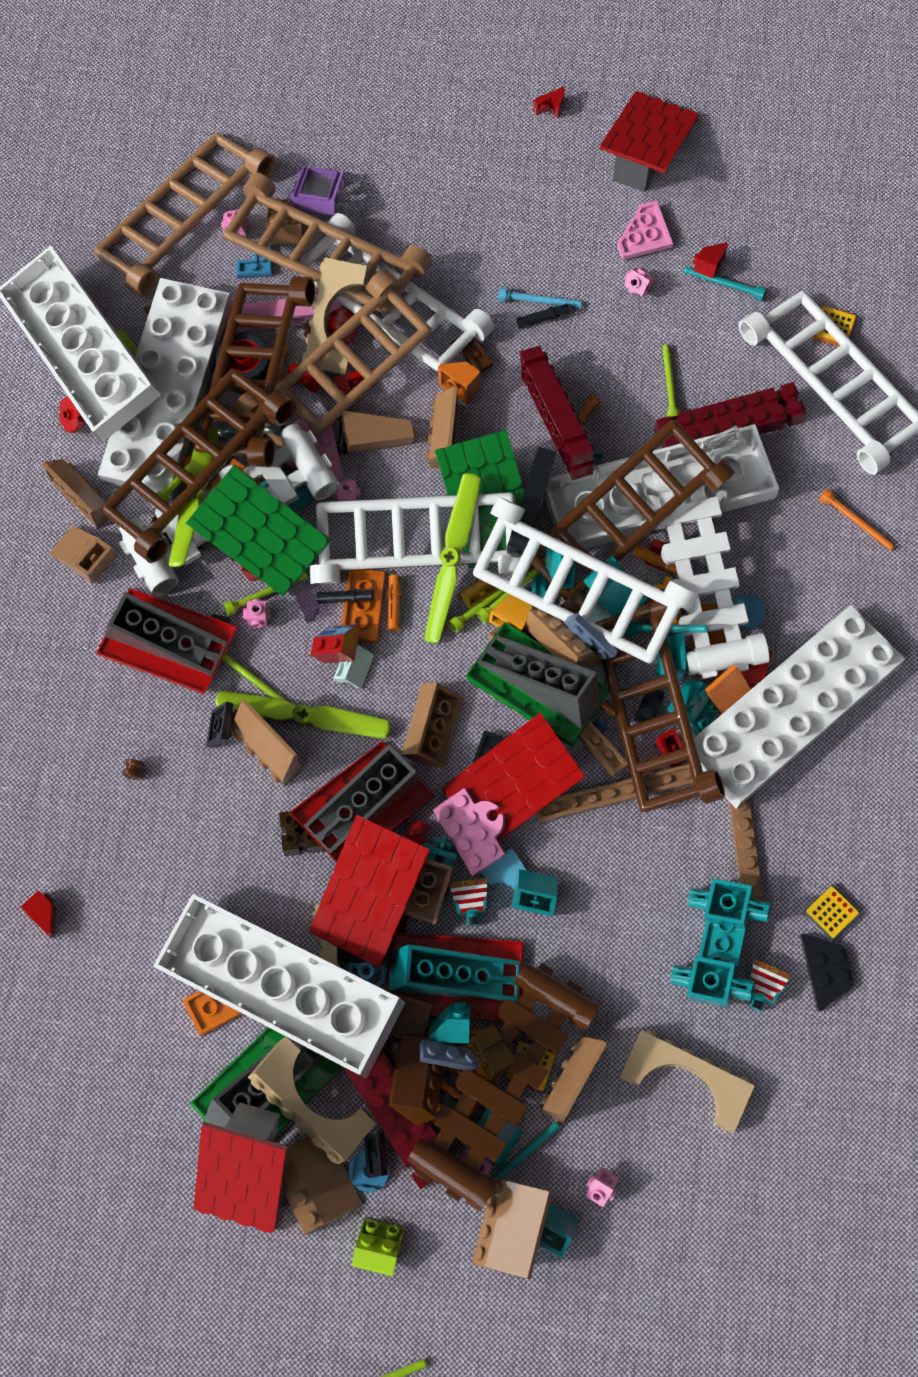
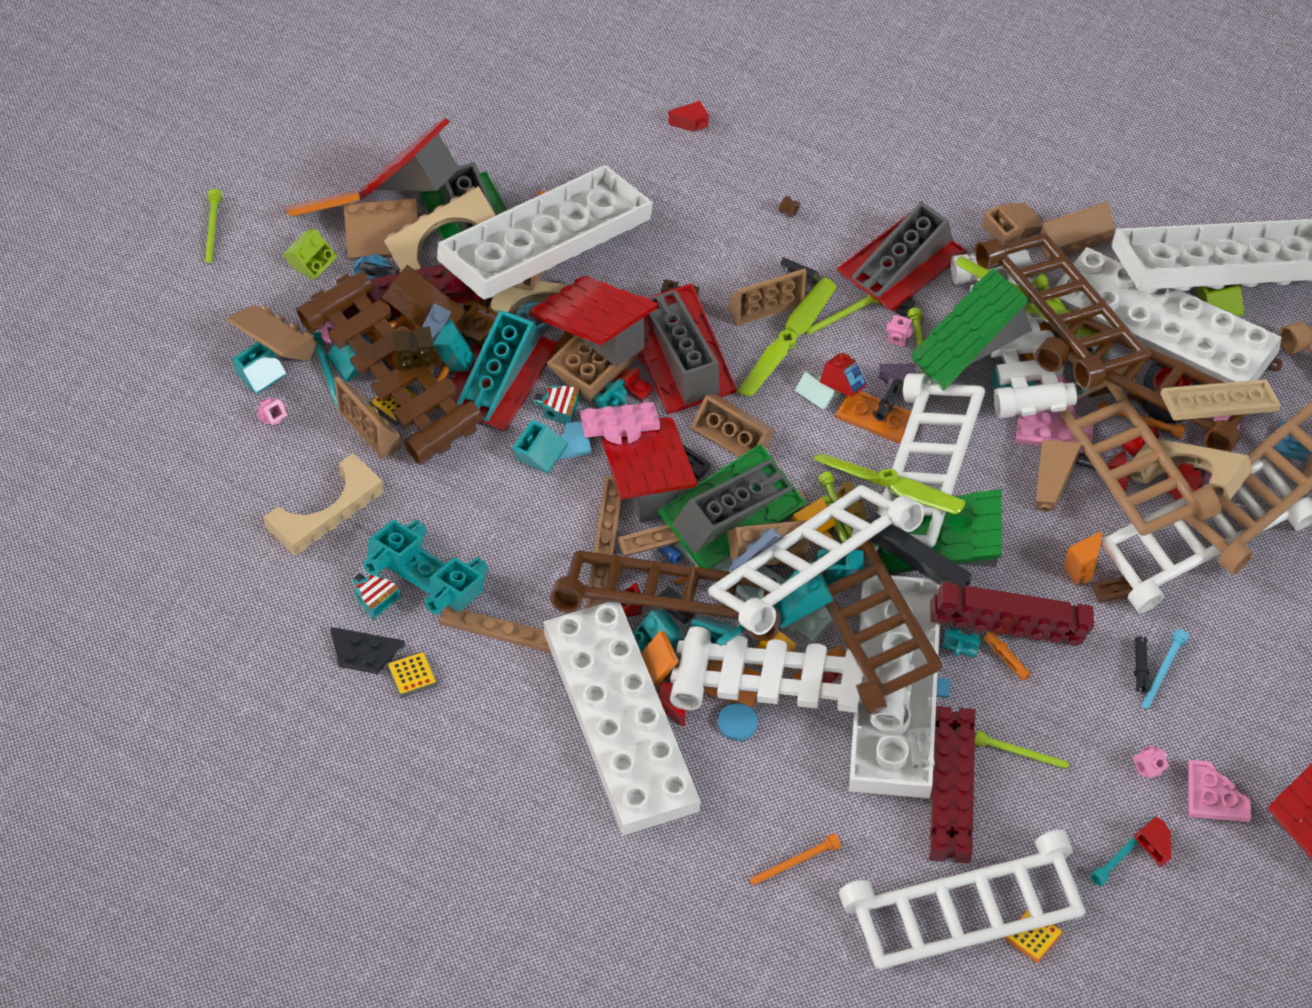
camera: 110 degrees right, 15 degrees down
bright pink brick [334,479,360,501] -> none
orange pin [387,575,402,632] -> none
medium nougat slope [426,387,458,468] -> none
none -> orange tile [285,190,360,217]
none -> tan plate [1160,379,1281,420]

